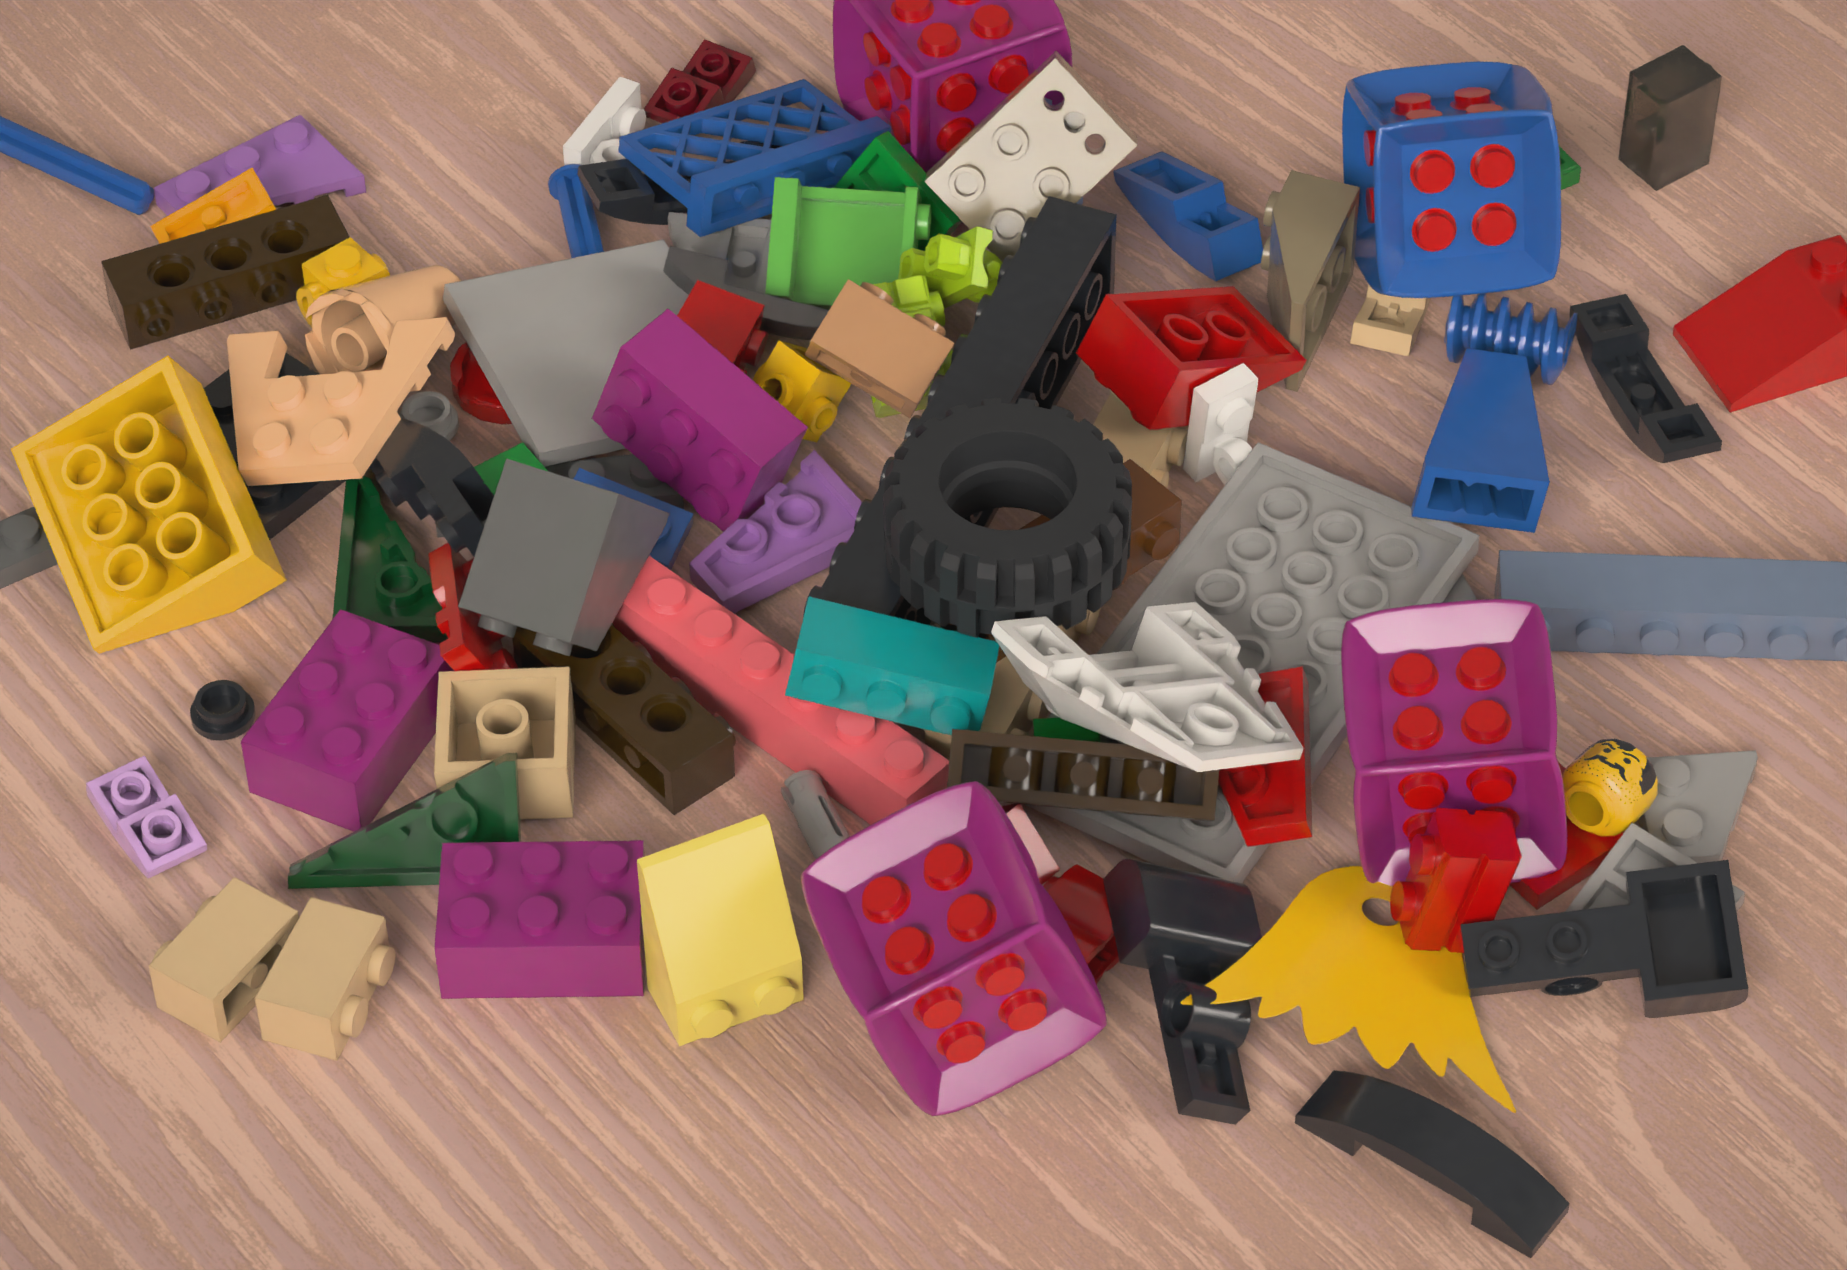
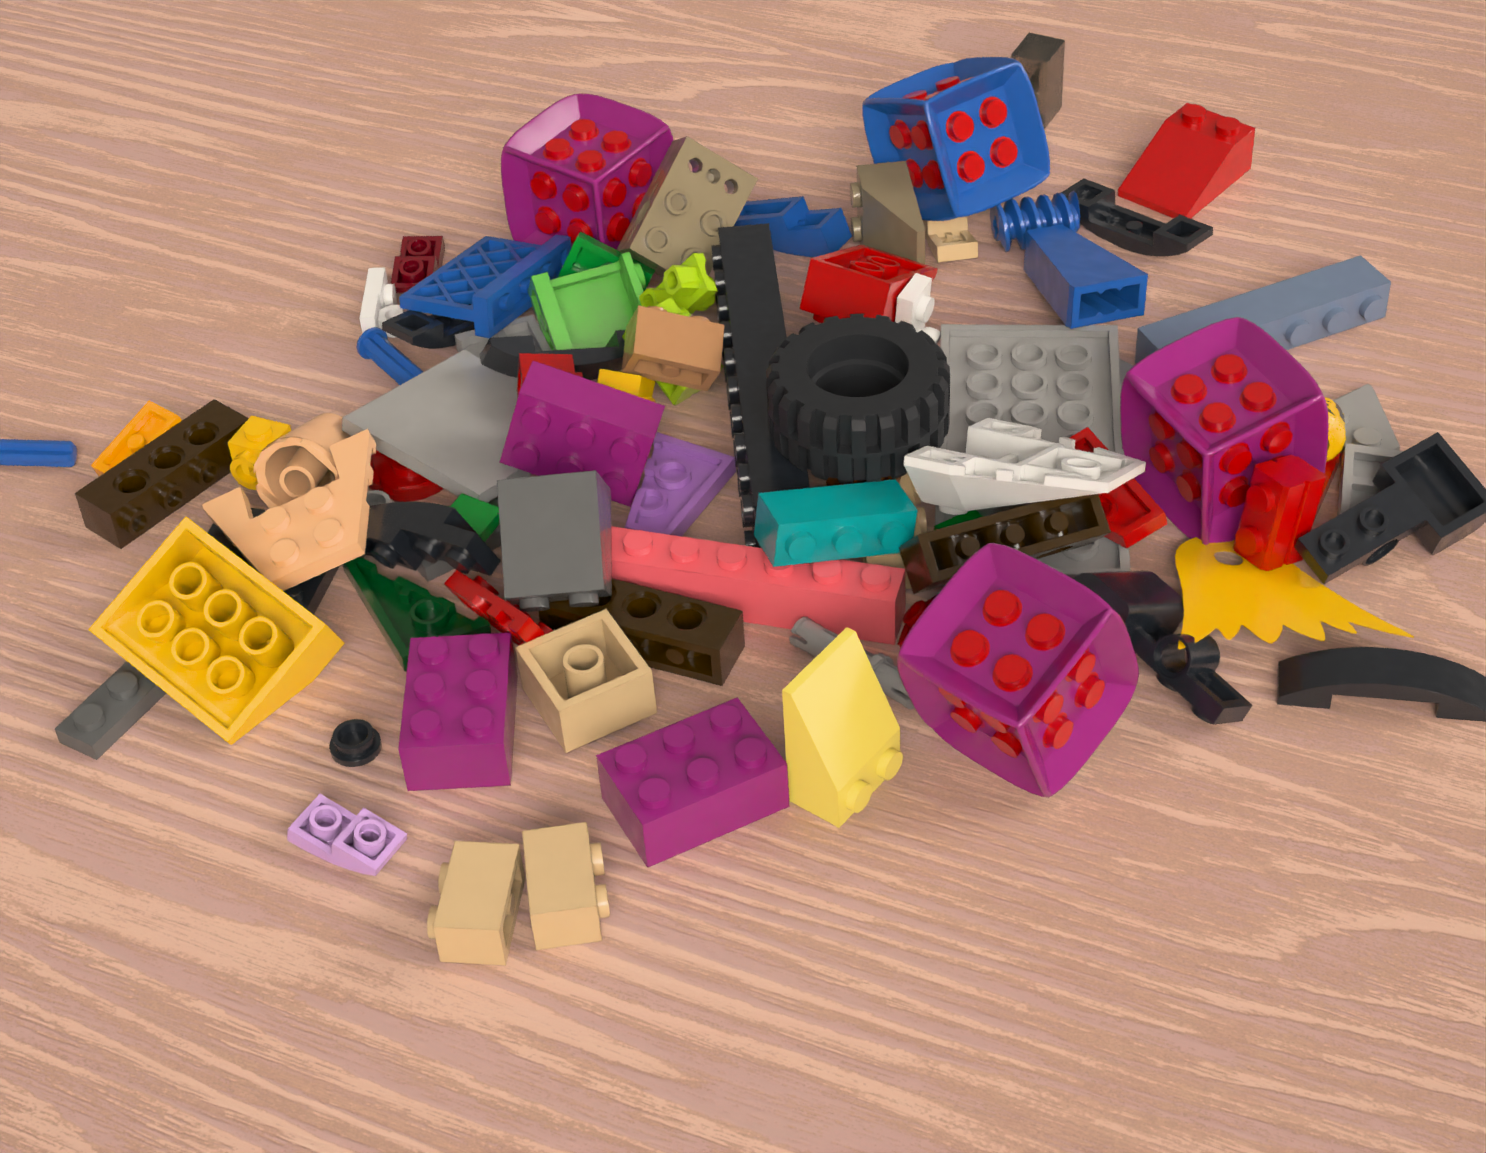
camera: 25 degrees left, 5 degrees down
medium lavender wing [154,115,366,216] -> none
dark green wing [288,753,521,889] -> none

